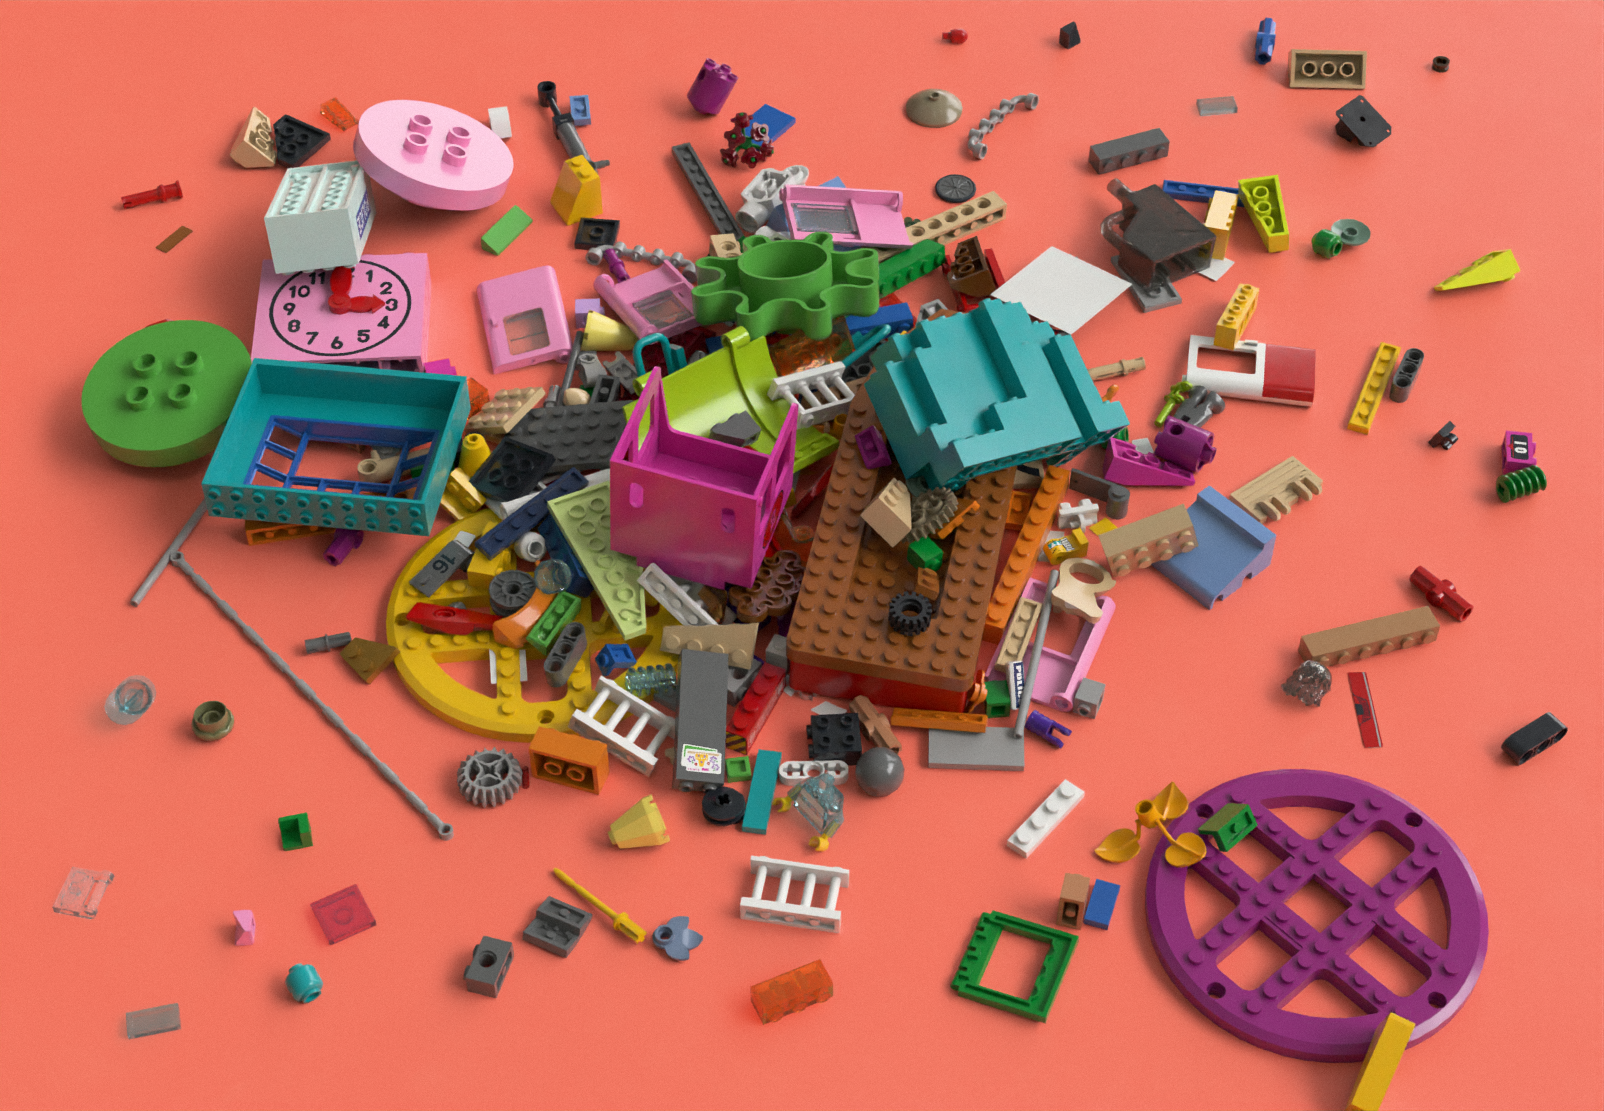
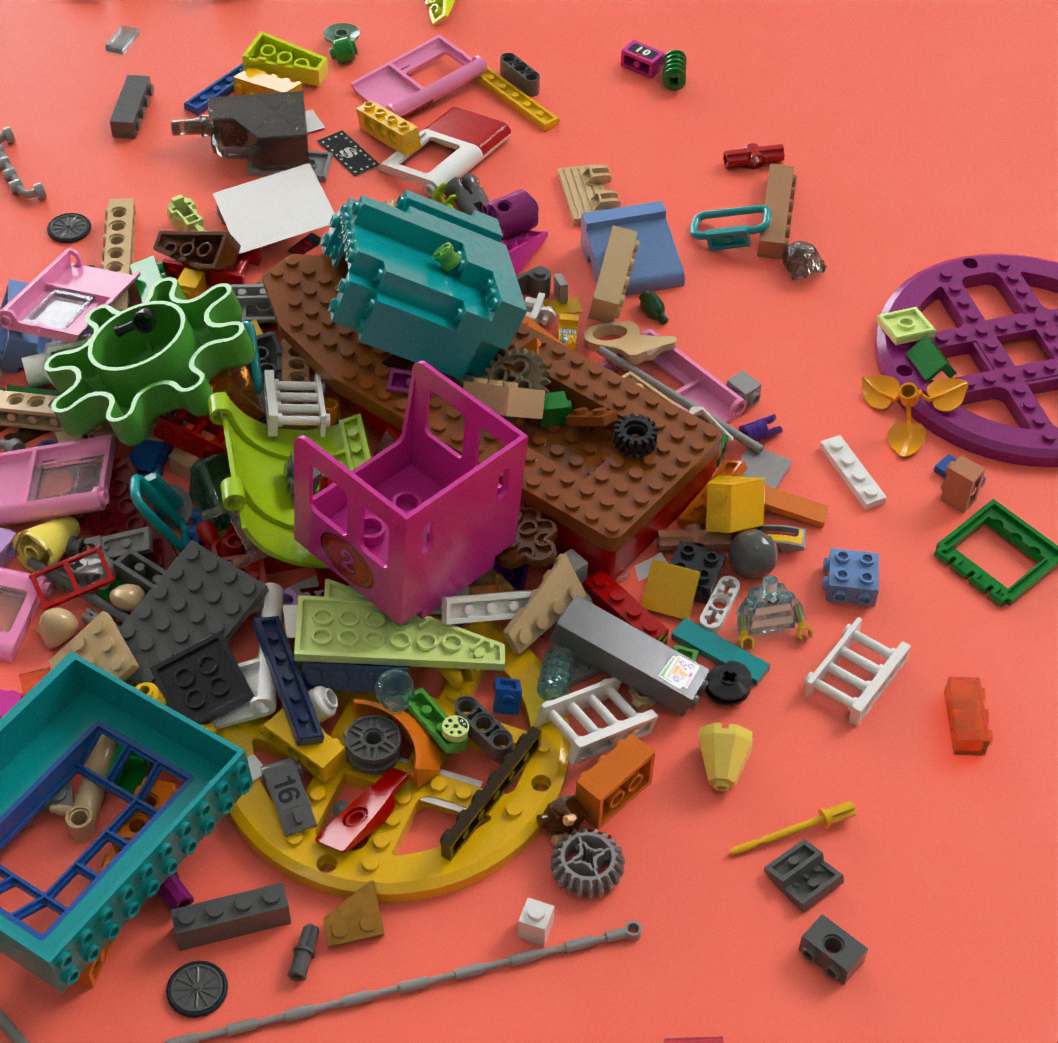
camera: 65 degrees left, 0 degrees up
sand blue plate [652,916,703,961] -> none
red sticker [1348,672,1383,748] -> none
black tile [1428,421,1458,450] -> none
black beam [1501,712,1568,765] -> none
none -> red window [29,545,115,611]
none -> tan piece [35,607,78,650]
none -> dark grey bush [66,536,87,557]
none -> black bar [114,308,156,337]
none -> yellowish green piece [166,195,205,231]
none -> dark grey wheel [166,961,228,1018]
none -> dark grey brick [171,882,291,951]
none -> yellow brick [177,268,207,300]
none -> black sticker [318,130,380,176]
none -> bright pink piece [351,34,487,119]
none -> bright green wheel [432,242,462,272]
none -> dark brown plate [440,726,542,862]
none -> yellowish green tile [442,715,469,743]
none -> white brick [518,898,555,947]
none -> reddish brown piece [536,795,586,846]
none -> light grey tile [554,273,568,304]
none -> dark green plant [639,290,669,325]
none -> yellow tile [641,559,701,619]
none -> teal bar [690,205,772,251]
none -> yellow slope [706,475,765,533]
none -> slope [755,525,807,553]
none -> orange tile [764,485,829,528]
none -> medium blue brick [822,548,879,606]
none -> yellowish green tile [876,307,936,345]

